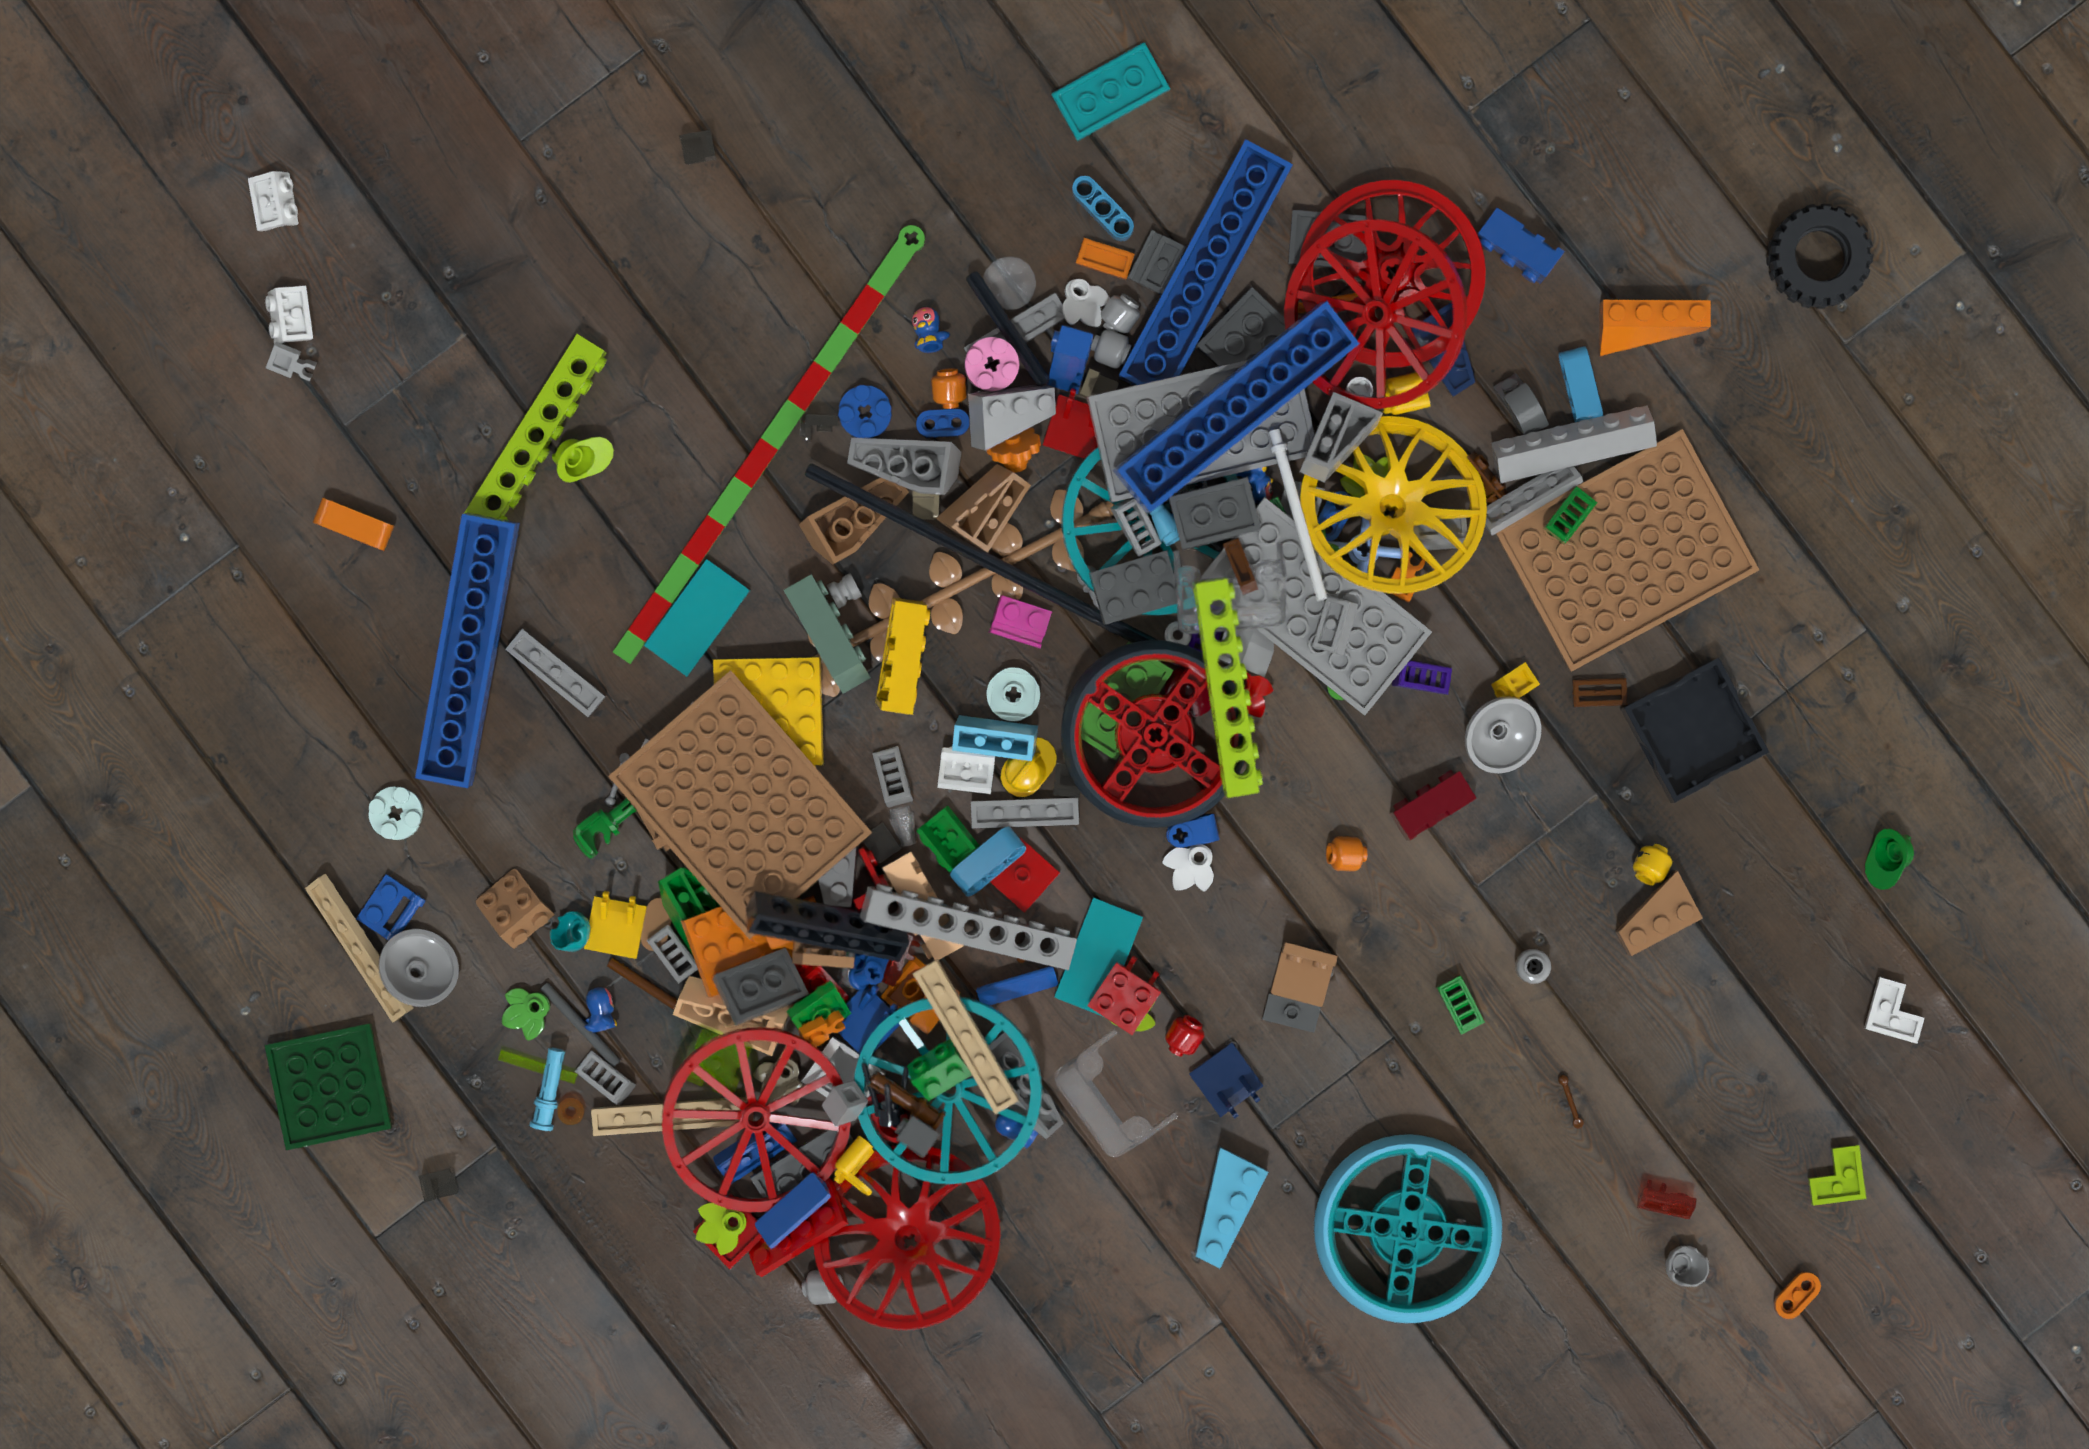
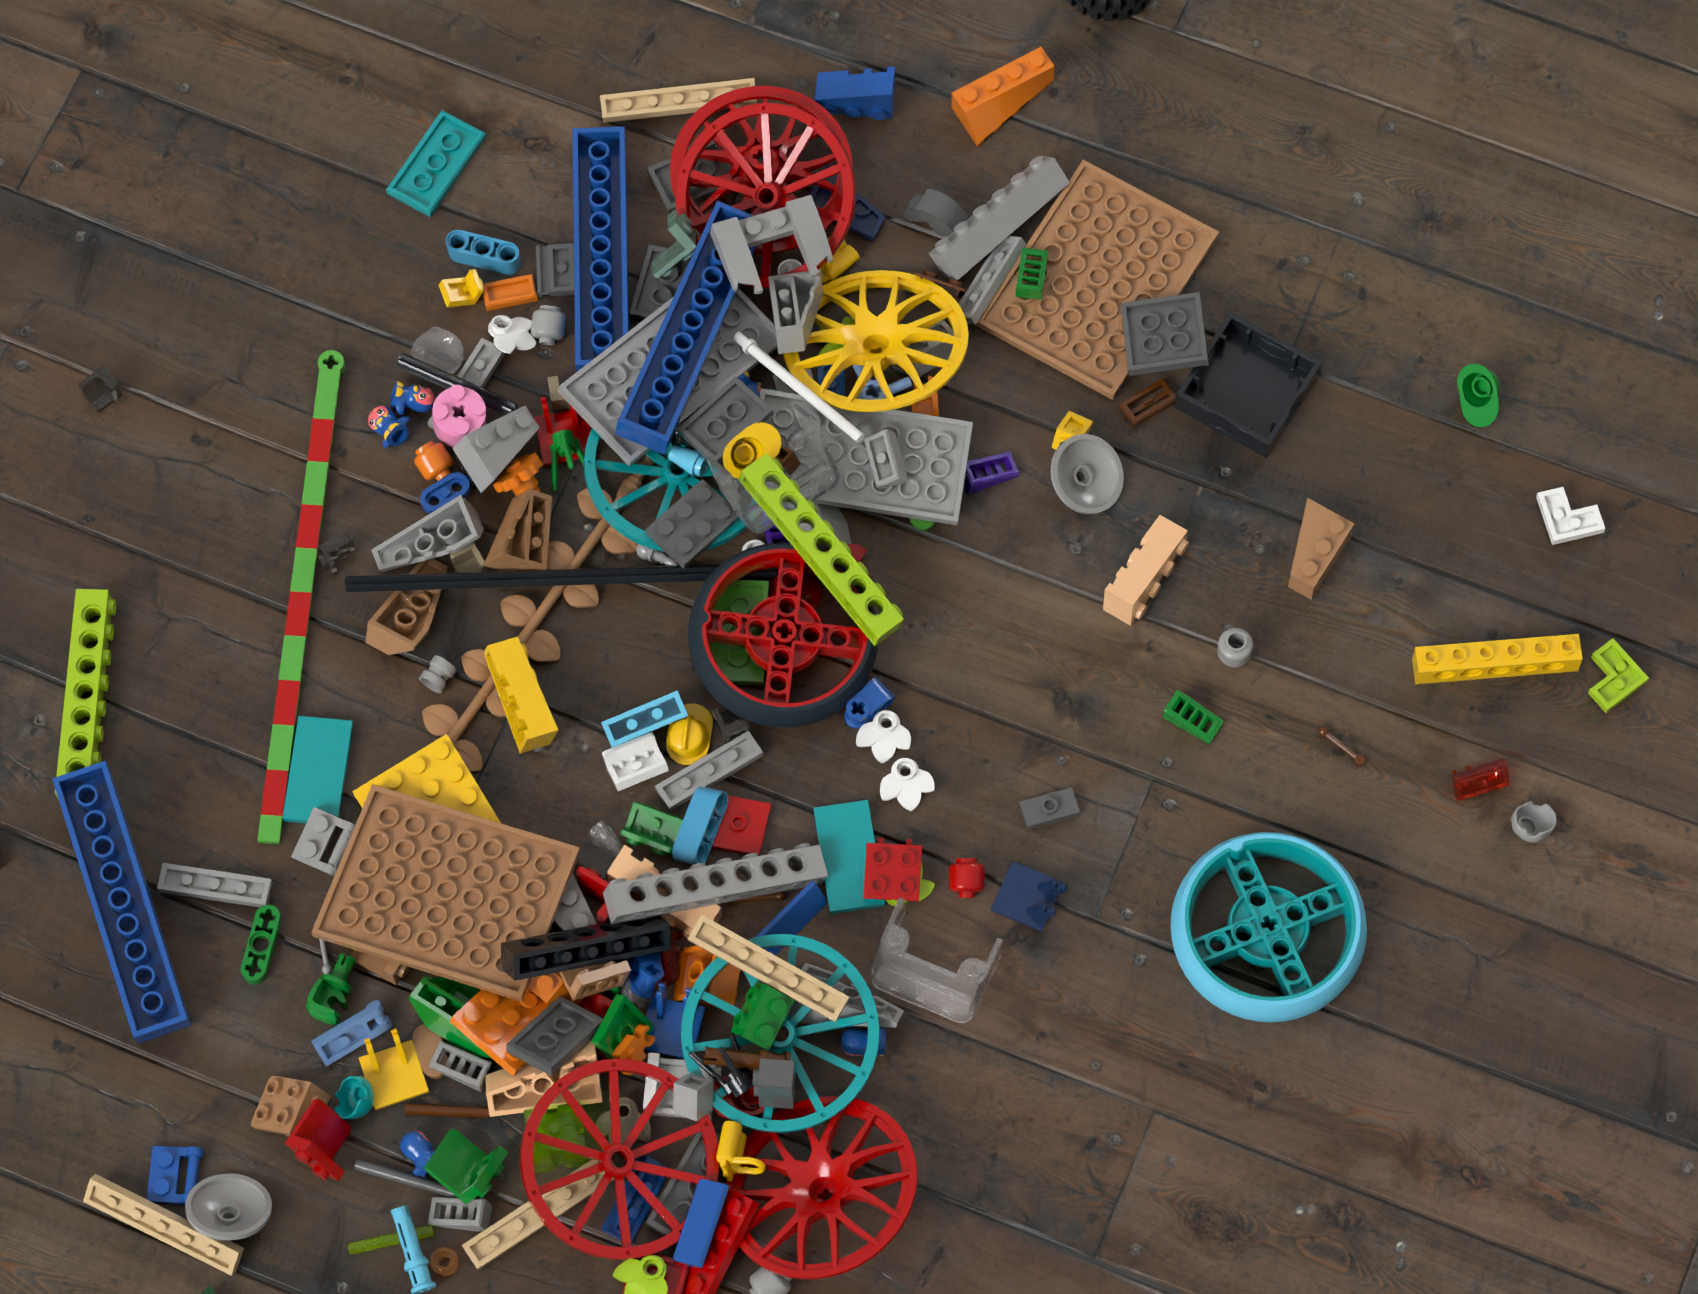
camera: 30 degrees left, 20 degrees down
light aqua plate [369,787,423,840] -> none
bright green plate [502,988,550,1040] -> none
lime piece [552,437,614,483] -> none
sand green wedge [784,574,871,694] -> none
blue plate [838,385,892,438] -> none
light grey slope [872,746,913,807] -> none
light aqua plate [987,668,1040,721] -> none
dark pink plate [989,595,1052,649] -> none
blue wedge [1047,325,1093,394] -> none
light grey head [1091,329,1132,368] -> none
light grey slope [1110,497,1162,557] -> none
medium azure wedge [1195,1146,1268,1268] -> none
medium nougat bracket [1271,942,1338,1007] -> none
orange head [1326,836,1368,871] -> none
dark red wedge [1390,770,1477,841] -> none
dark azure beam [1559,346,1603,423] -> none
yellow head [1633,844,1673,885] -> none
orange plate [1774,1272,1821,1319] -> none
none -> green beam [241,905,282,985]
none -> red bracket [285,1099,351,1181]
none -> light grey plate [291,807,355,876]
none -> medium blue plate [311,1000,393,1066]
none -> blue animal [389,381,435,415]
none -> green bracket [425,1129,509,1204]
none -> yellow bracket [438,269,483,307]
none -> green plant [550,430,584,492]
none -> tan plate [600,78,757,123]
none -> sand green bracket [652,209,697,279]
none -> light grey wedge [710,195,833,294]
none -> yellow piece [723,422,781,479]
none -> white plate [880,758,934,811]
none -> light nougat wedge [1103,515,1189,626]
none -> dark grey plate [1120,292,1209,376]
none -> yellow brick [1412,634,1583,684]

